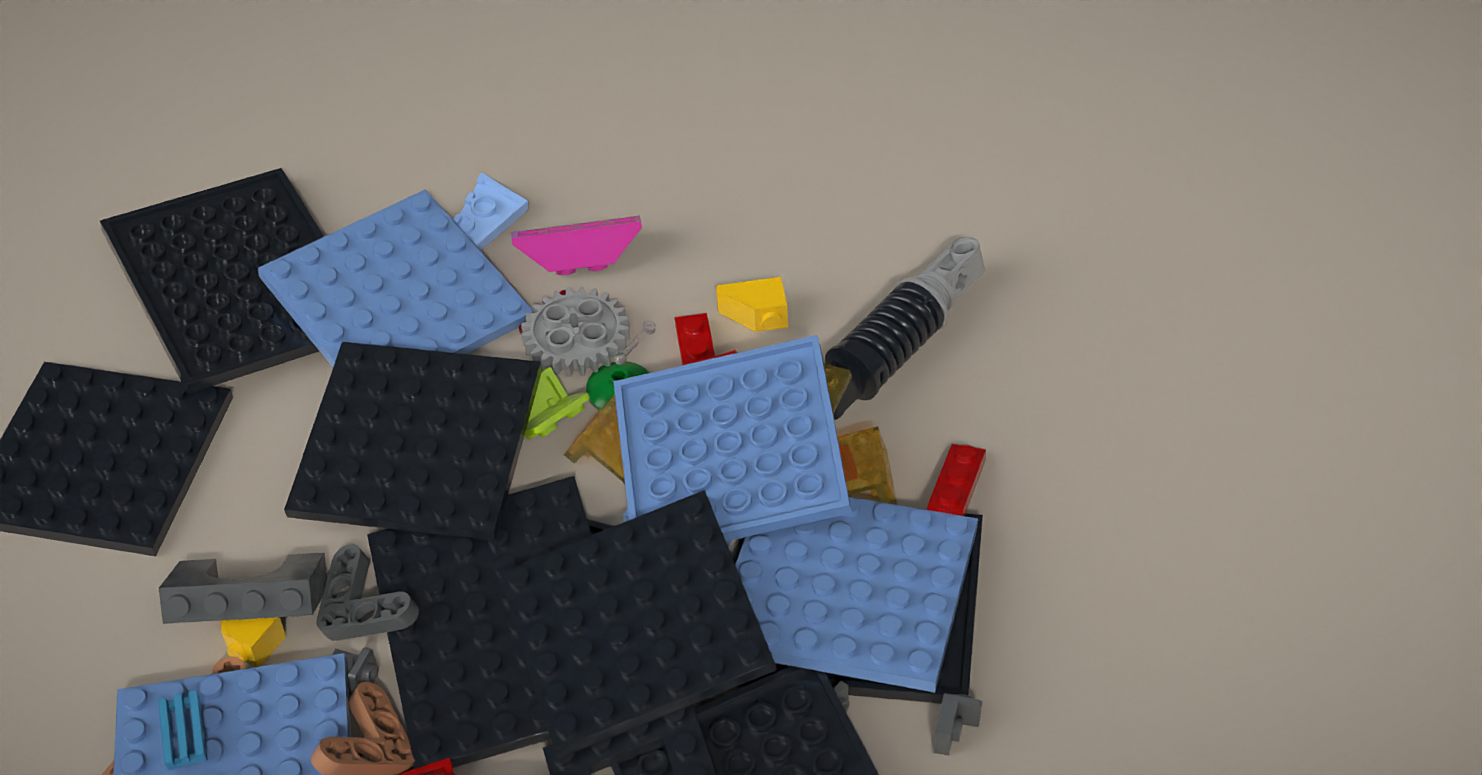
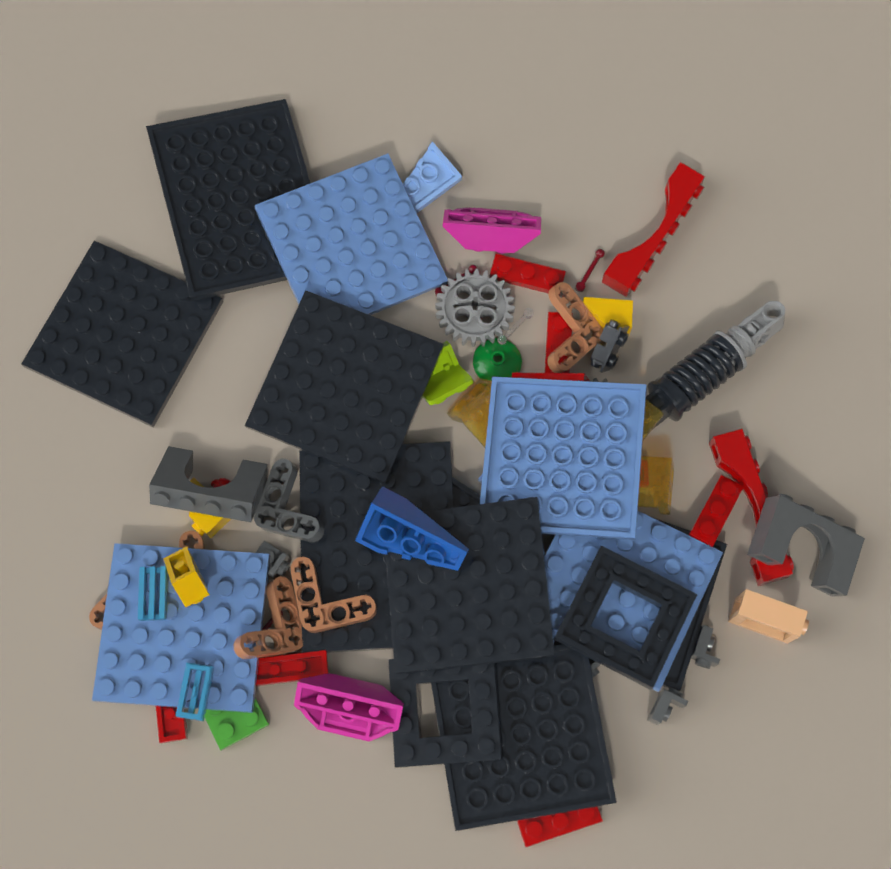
camera: 10 degrees right, 25 degrees up
none -> yellow slope [163,546,209,608]
none -> nougat beam [291,557,377,633]
none -> blue wedge [355,486,469,571]
none -> red plate [489,253,566,297]
none -> nougat beam [547,282,603,373]
none -> black plate [554,546,698,690]
none -> dark red hinge [575,249,605,292]
none -> black hinge [590,319,630,373]
none -> red arch [602,162,705,297]
none -> dark grey bracket [691,625,720,669]
none -> red arch [709,429,794,586]
none -> light nougat window [728,589,809,644]
none -> dark grey arch [747,494,865,596]

